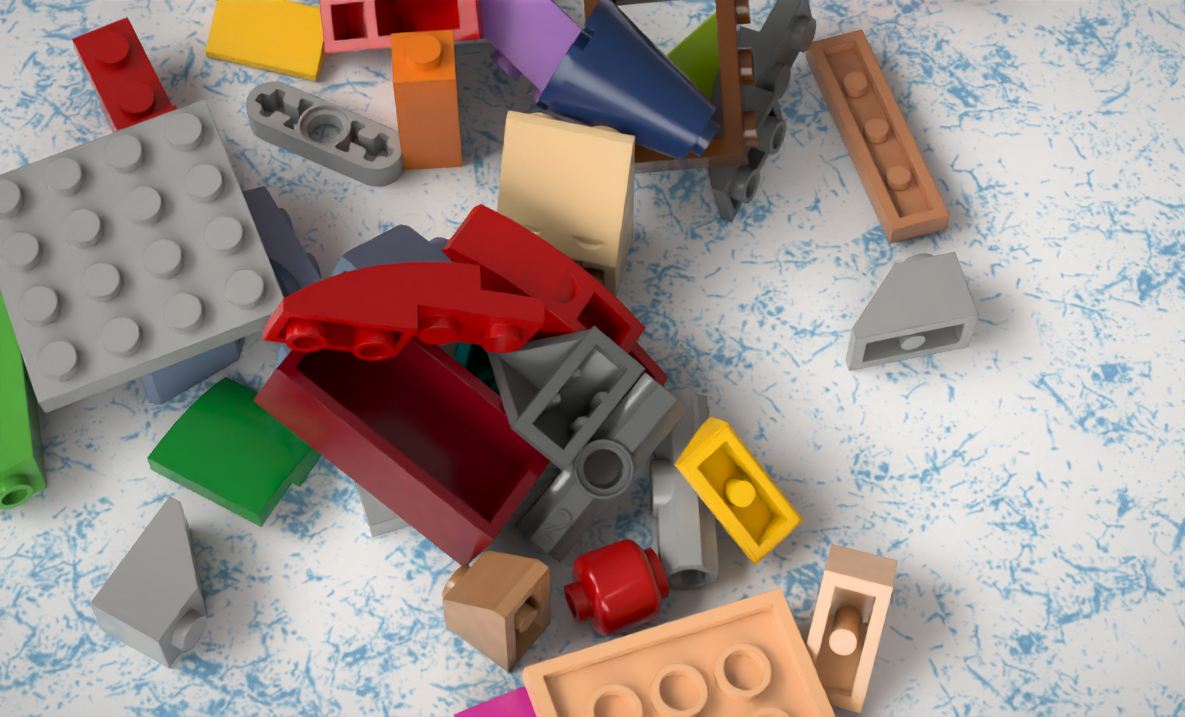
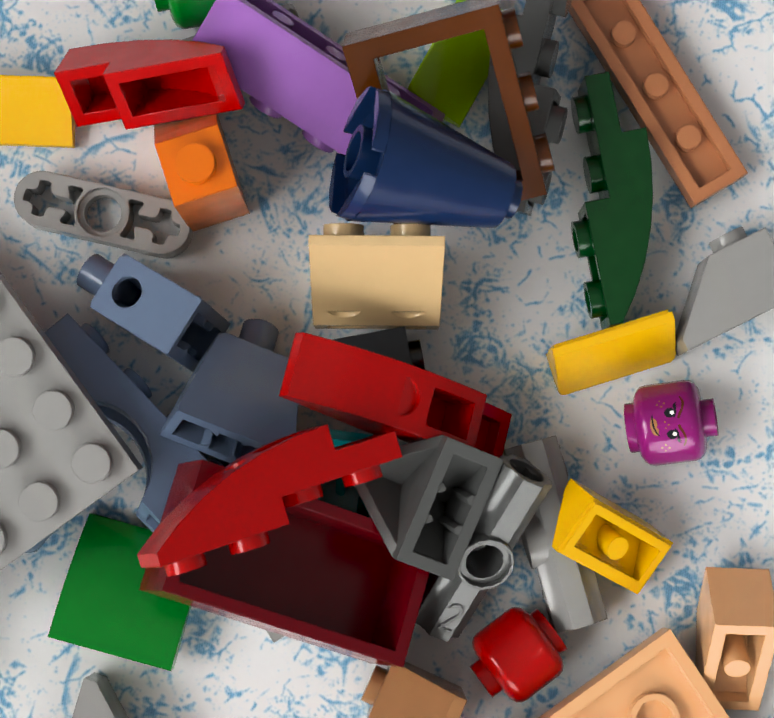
camera: 15 degrees left, 25 degrees up
none -> sand blue torso [77,253,231,372]
none -> yellow slope [546,309,676,395]
none -> dark green slope [571,72,653,330]
none -> magenta head [624,380,719,466]

